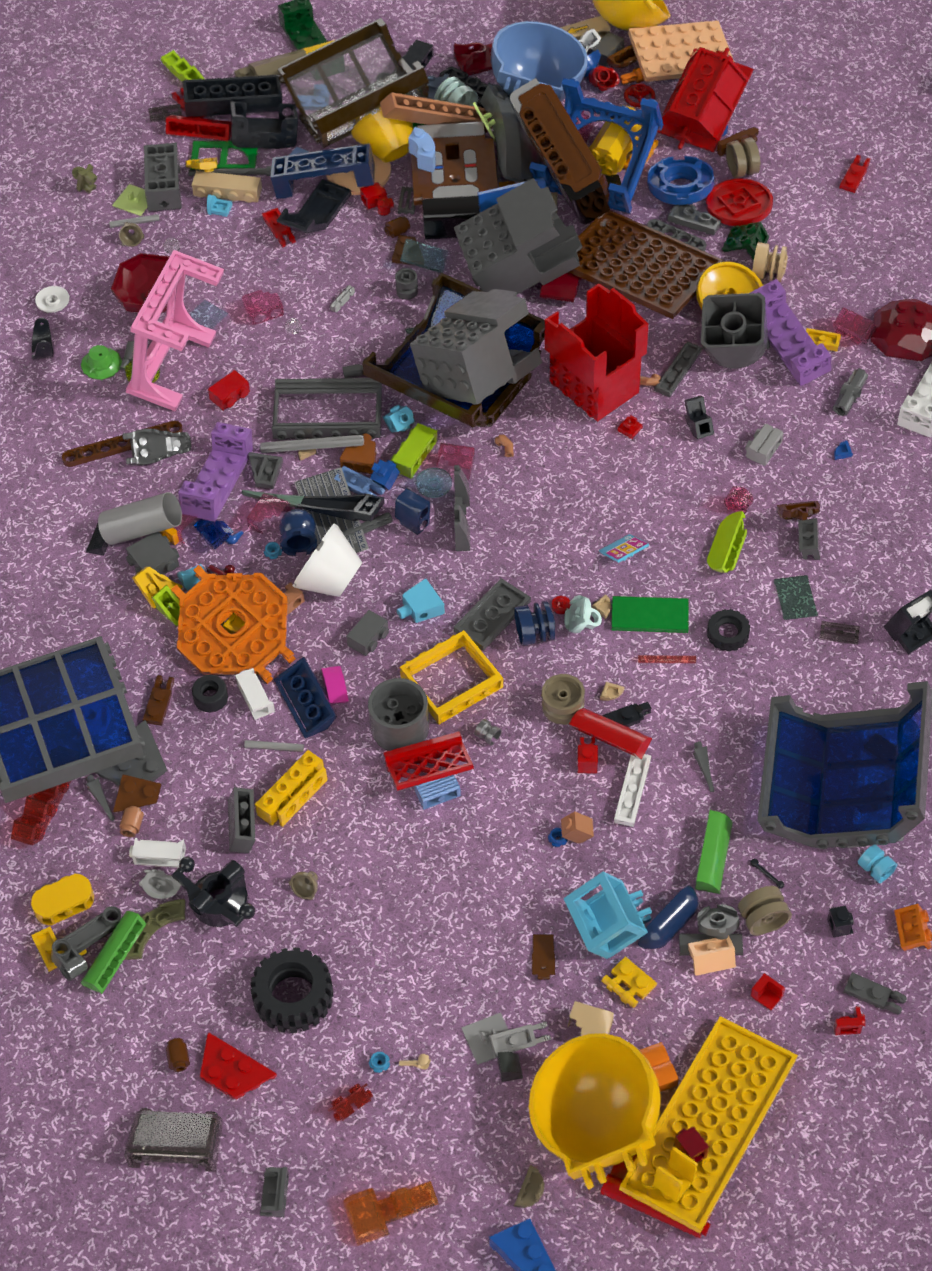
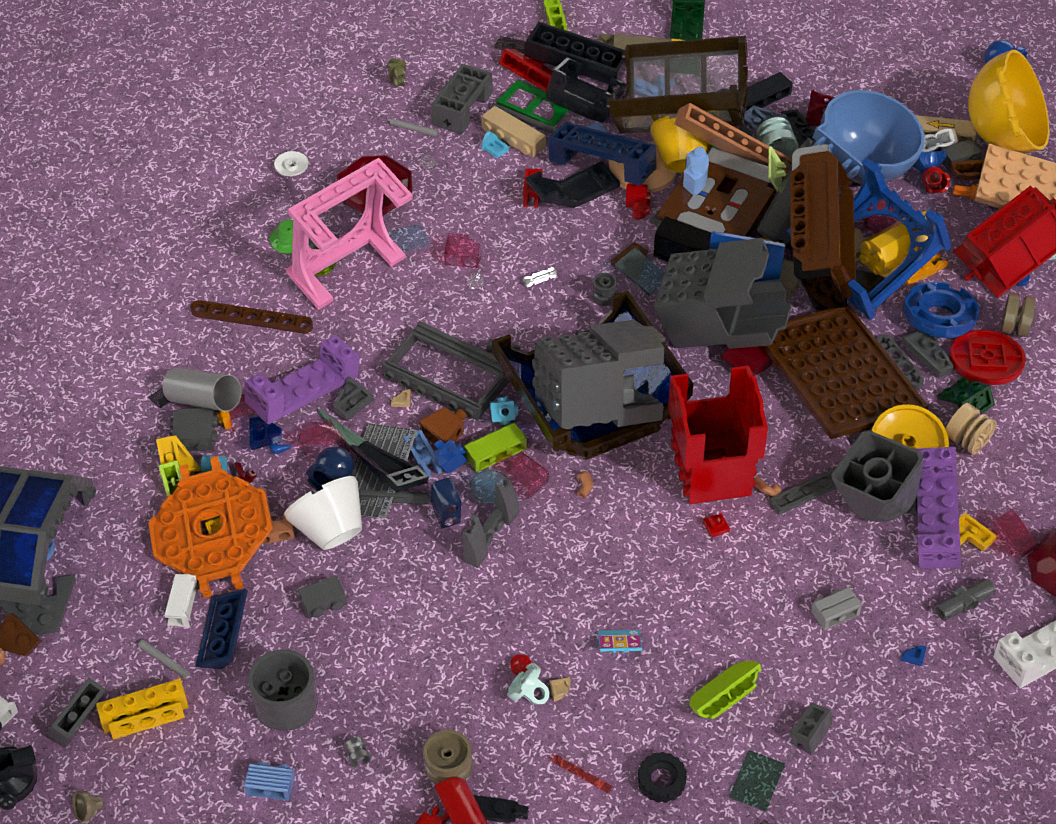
camera: 30 degrees right, 5 degrees down
black piece [32,318,54,360] -> none
yellowish green piece [112,184,148,216] -> none
dark tan piece [119,222,144,247] -> none
dark grey animal [122,429,192,465] -> none
reddish brown hinge [143,675,174,726] -> none
yellow wing [185,157,218,172] -> none
black tyre [192,675,228,713] -> none
red brick [208,370,250,411] -> none
light grey axle [260,435,364,453] -> none
dark azure plate [264,542,282,559] -> none
dark pink slope [321,666,349,705] -> none
red fence [383,731,474,791] -> none
reddish brown brick [384,216,410,238] -> none
medium azure torso [396,579,445,623] -> none
yellow window [400,630,503,724] -> none
dark grey plate [453,578,531,651] -> none
dark blue wheel [514,601,555,646] -> none
tan tile [600,682,625,701] -> none
green tile [612,596,689,633] -> none
red piece [624,83,656,108] -> none
black brick [684,395,714,439] -> none
reddish brown hinge [717,127,759,157] -> none
clear pink wheel [724,486,754,514] -> none
reddish brown plate [777,501,820,520] -> none

